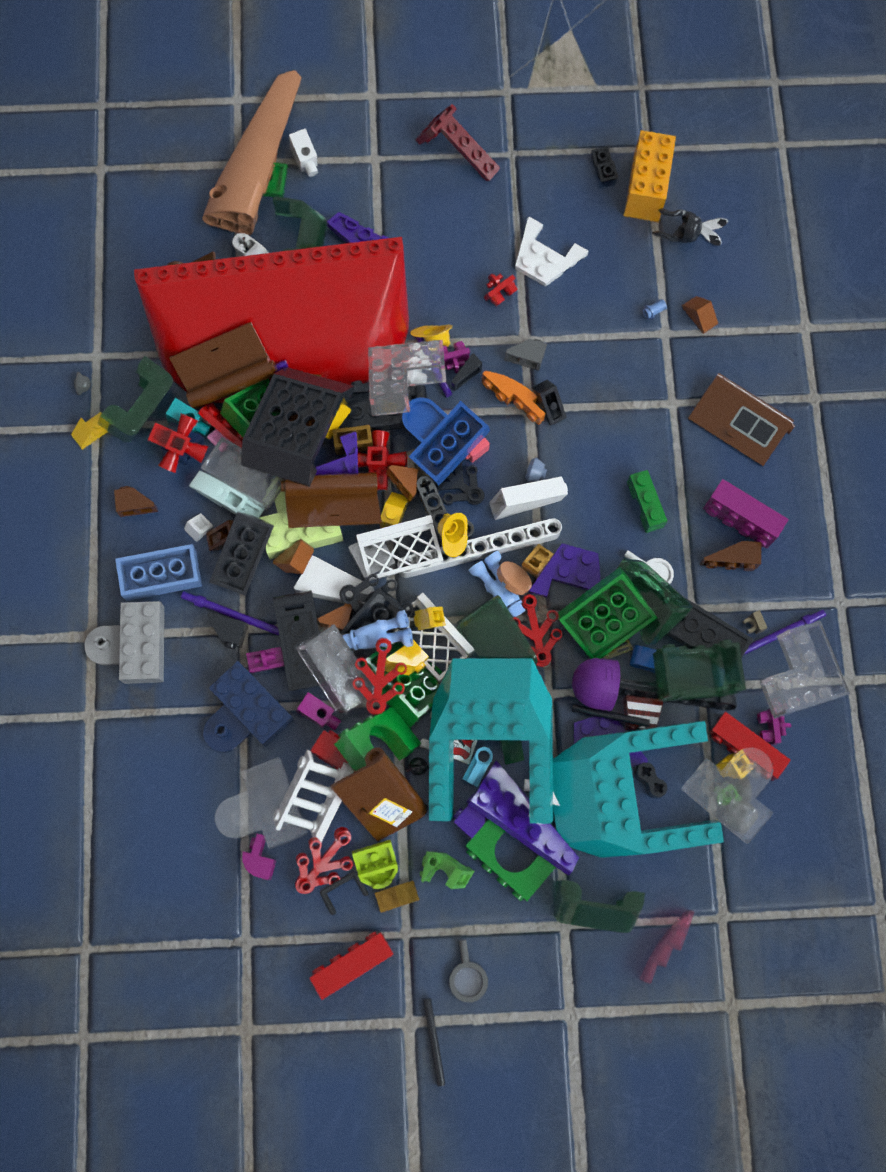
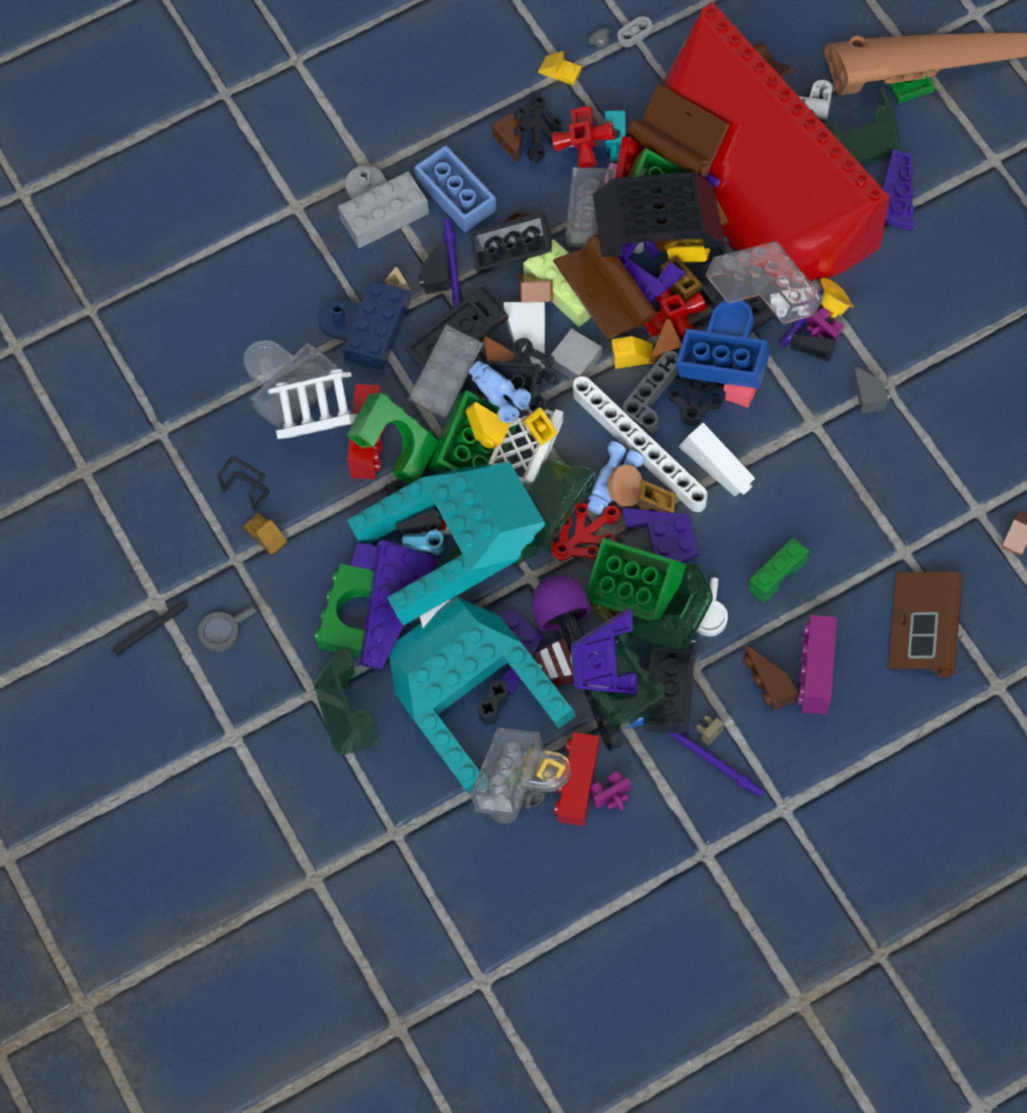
camera: 70 degrees right, 10 degrees down
clear green windscreen [98,356,173,442] -> none
white slope [185,513,214,542] -> none
light aqua slope [189,471,264,518] -> none
magenta brick [242,834,276,880] -> none
magenta hips [246,647,285,673] -> none
white torso [289,128,318,177] -> none
red plant [295,827,353,894] -> none
magenta torso [296,692,341,730] -> none
red brick [310,931,394,1000] -> none
reddish brown door [330,747,428,842] -> none
lime slope [352,840,398,889] -> none
red plant [353,637,407,715] -> none
white fence [356,515,443,581] -> none
bright green tile [419,851,475,889] -> none
yellow piece [438,513,468,557] -> none
orange slope [482,371,545,425] -> none
red hips [484,274,518,306] -> none
white wing [515,217,588,287] -> none
sand blue cone [525,458,548,482] -> none
black slope [531,380,567,426] -> none
black bar [572,704,650,727] -> none
clear pink slope [640,910,695,984] -> none
medium blue pin [643,299,667,319] -> none
clear piece [760,621,850,719] -> none
none -> tan slope [385,267,410,290]
none -> black slope [395,508,442,536]
none -> black plant [514,93,563,163]
none -> dark purple wing [571,608,638,694]
none -> light grey plate [617,16,652,47]

